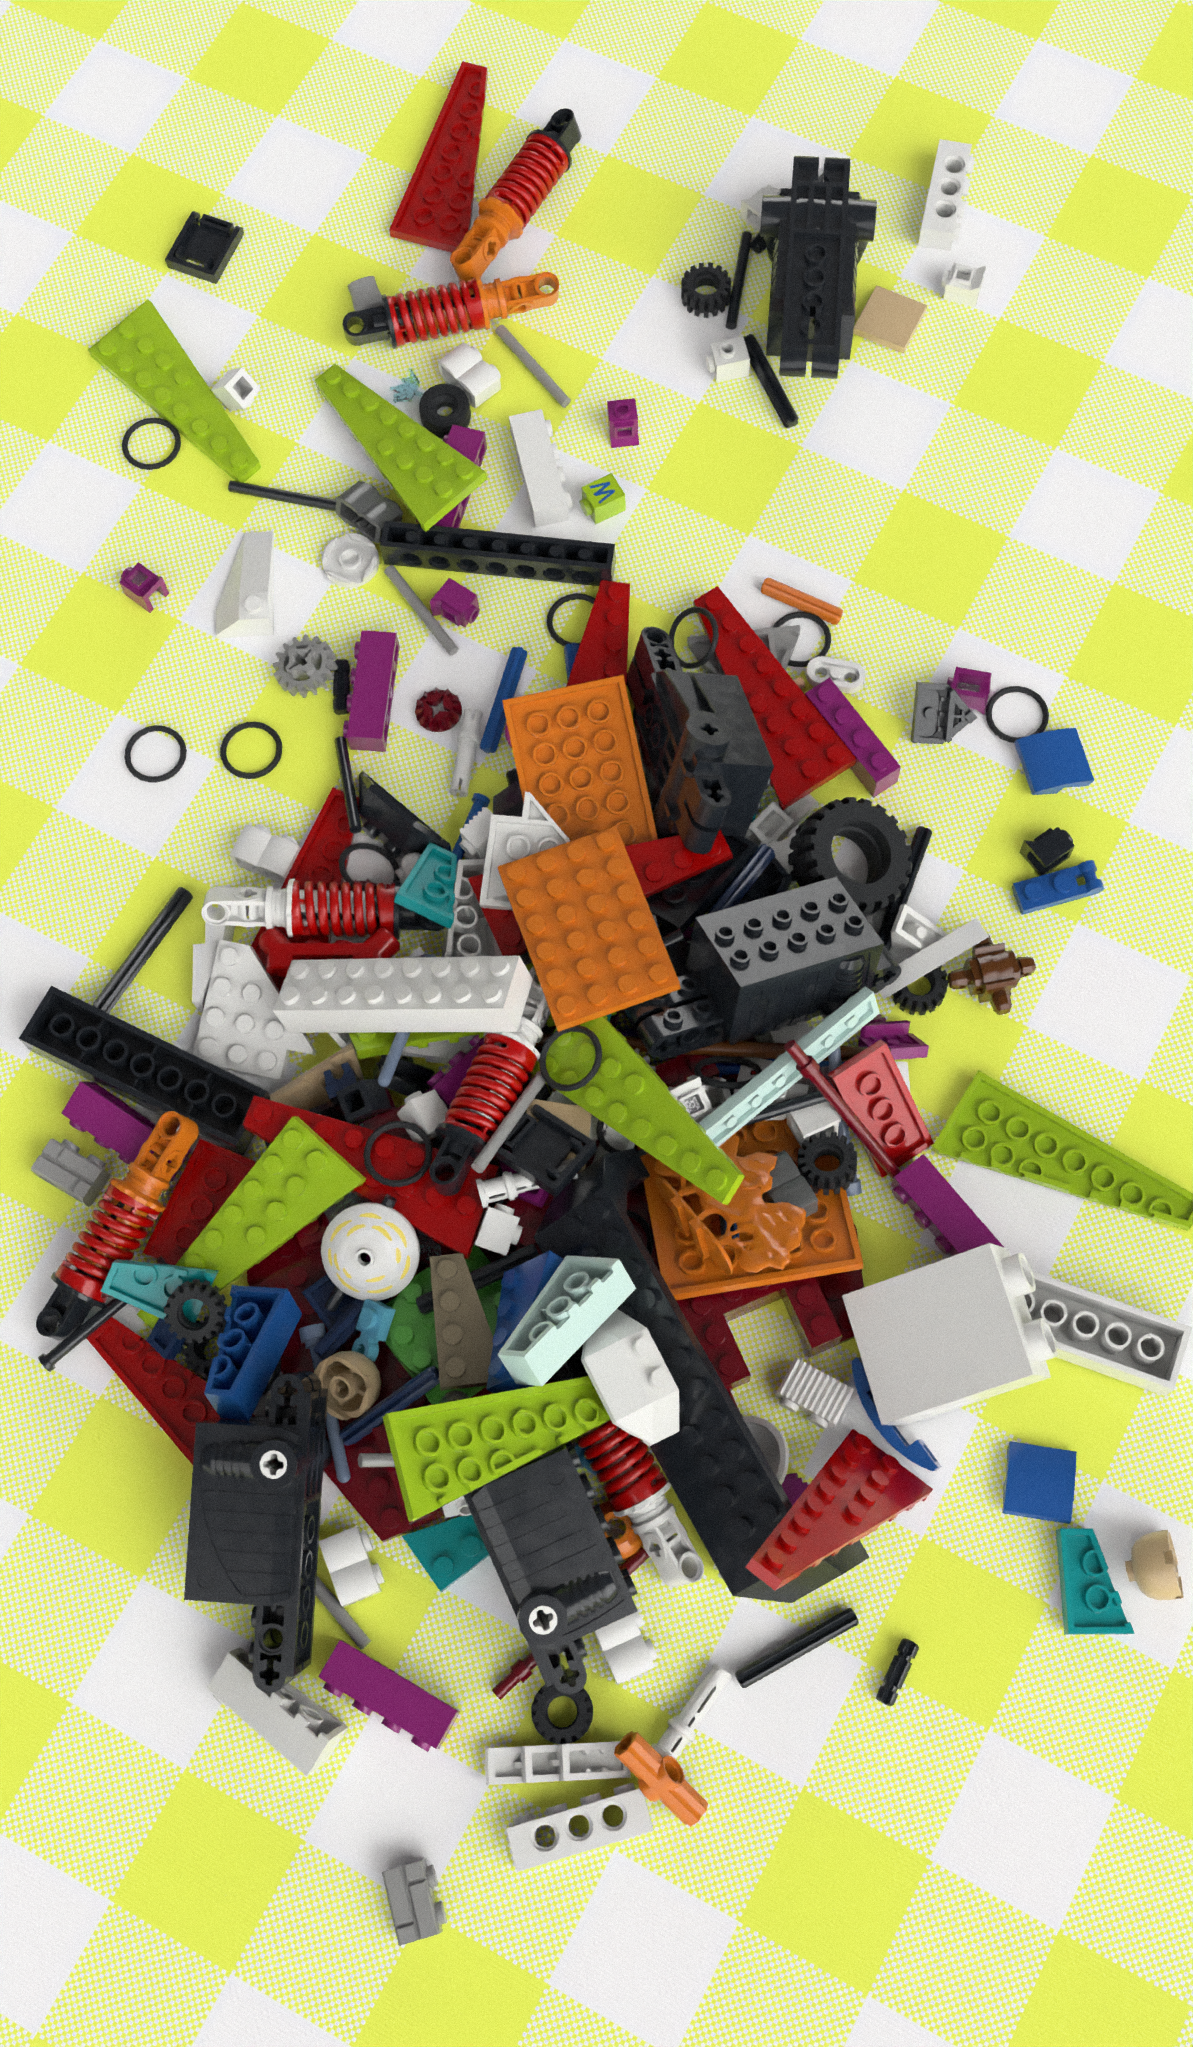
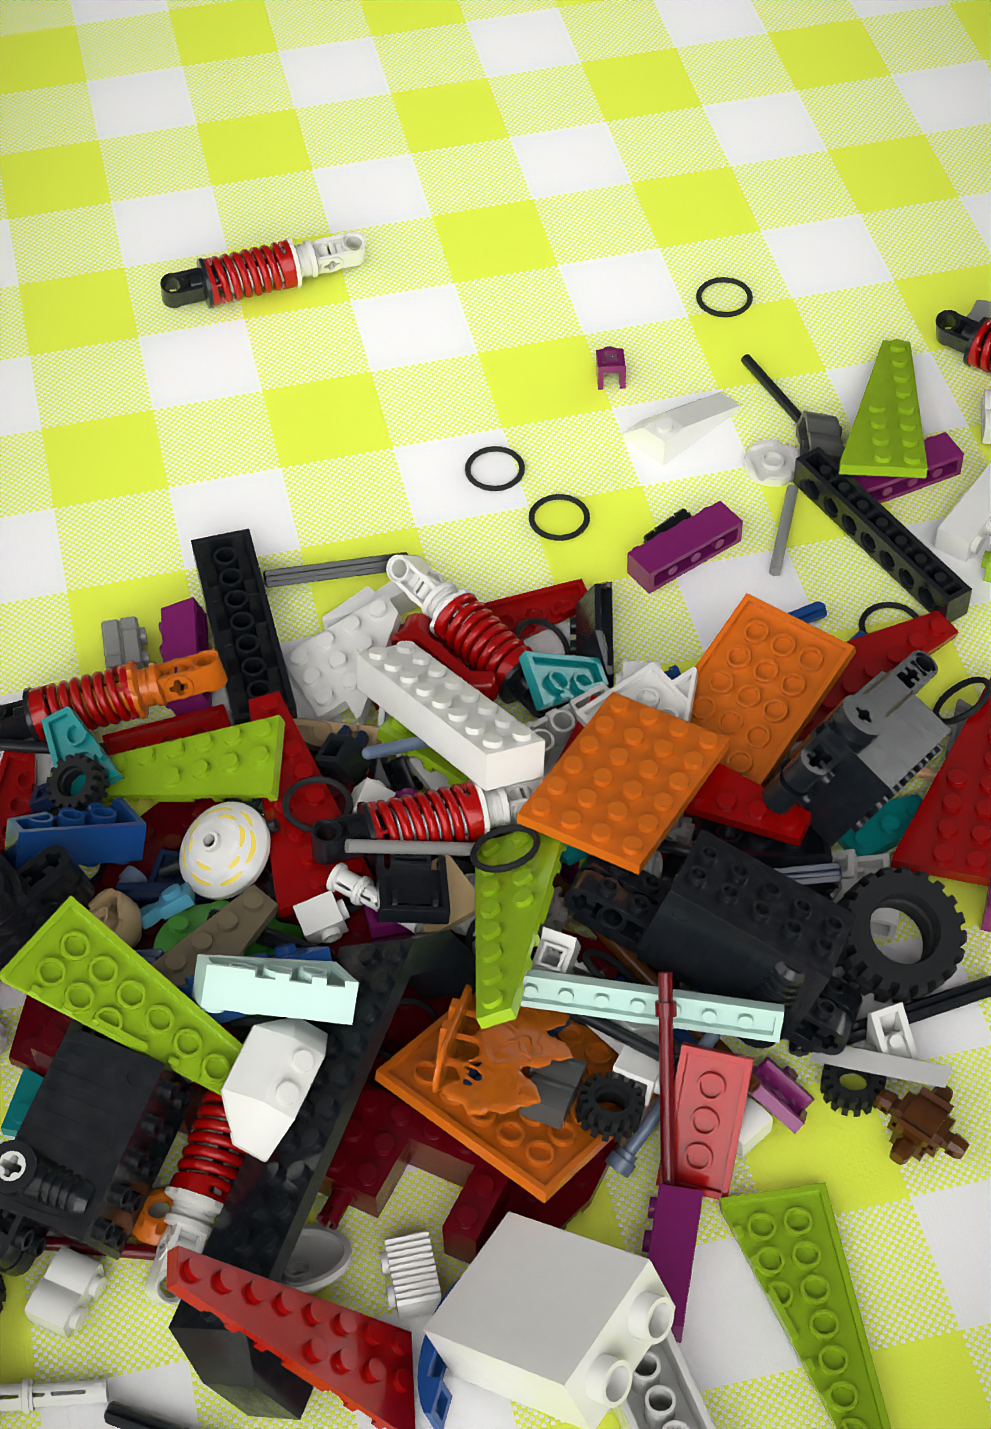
camera: 45 degrees right, 20 degrees down
lime wing [88,299,261,483] -> none
black container [165,211,244,284] -> none
white brick [211,367,261,411] -> none
white brick [229,824,301,884] -> none
light grey gear [272,634,338,698] -> none
black bar [334,736,362,834] -> none
clear light blue piece [390,368,424,403] -> none
dark red gear [415,687,462,732] -> none
black tyre [419,384,471,439] -> none
magenta window [429,578,480,627] -> none
white pin [449,708,483,797] -> none

